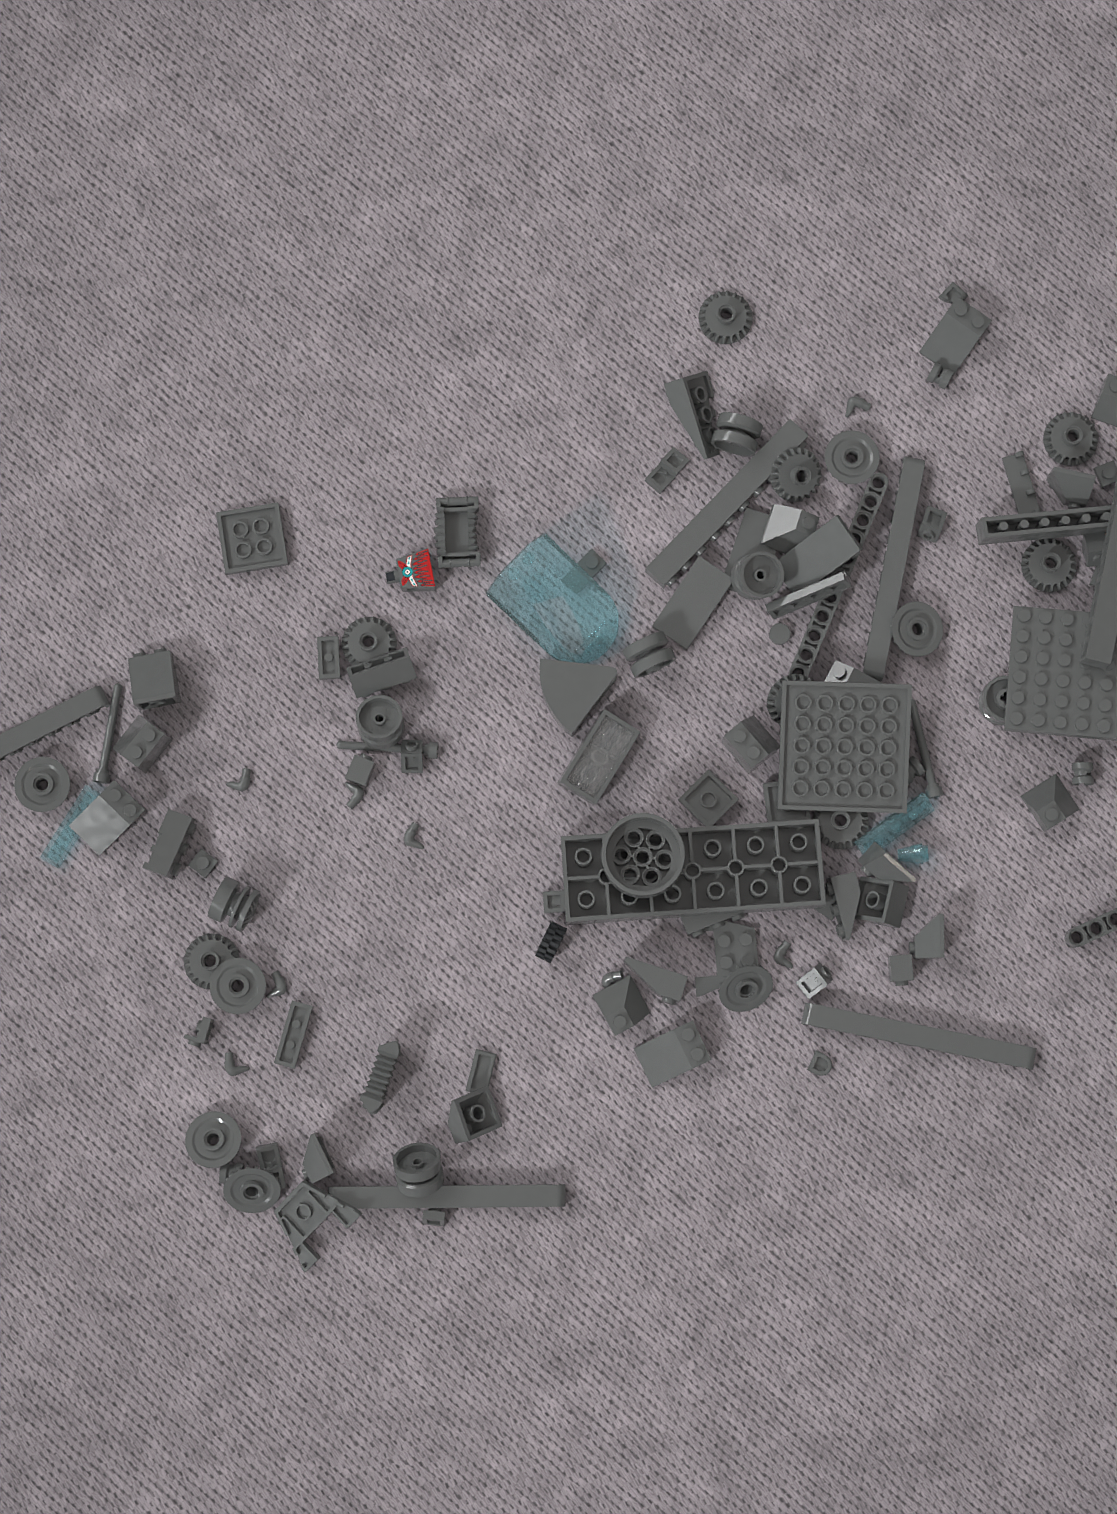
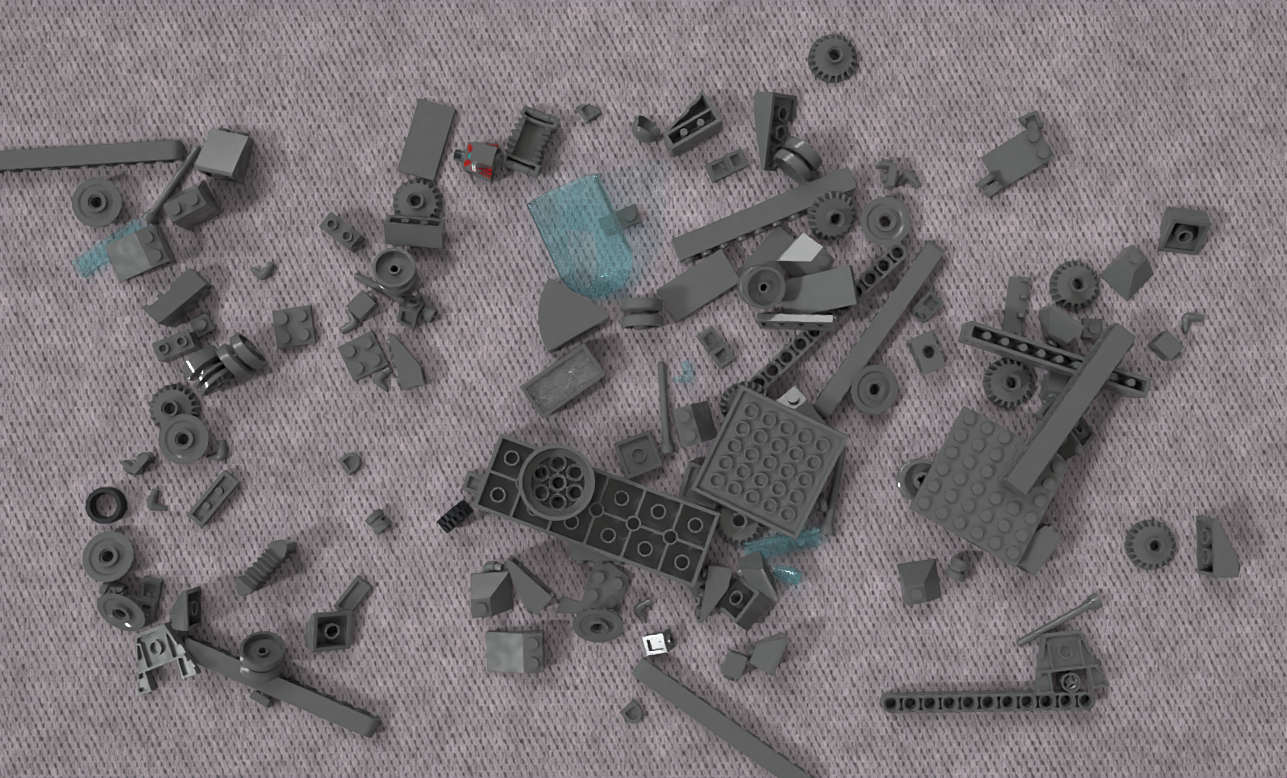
camera: 20 degrees right, 5 degrees up
dark grey plate [216,502,289,575] -> none
dark grey plate [317,636,341,680] -> none
dark grey tile [769,623,791,645] -> none
none -> black tyre [85,487,127,524]
none -> dark grey hinge [152,329,203,363]
none -> dark grey wheel [216,332,267,382]
none -> dark grey plate [272,305,317,349]
none -> dark grey hinge [319,212,366,253]
none -> dark grey plate [337,330,389,382]
none -> dark grey tile [338,453,362,476]
none -> dark grey wheel [365,508,392,536]
none -> dark grey slope [387,333,427,390]
none -> dark grey tile [397,98,456,182]
none -> dark grey brick [469,141,501,170]
none -> dark grey tile [575,104,602,124]
none -> dark grey hair [632,115,660,144]
none -> dark grey piece [657,362,675,454]
none -> dark grey wedge [663,90,723,158]
none -> clear light blue animal [672,361,692,383]
none -> dark grey slope [696,326,735,369]
none -> dark grey bracket [876,159,898,190]
none -> dark grey brick [906,331,947,376]

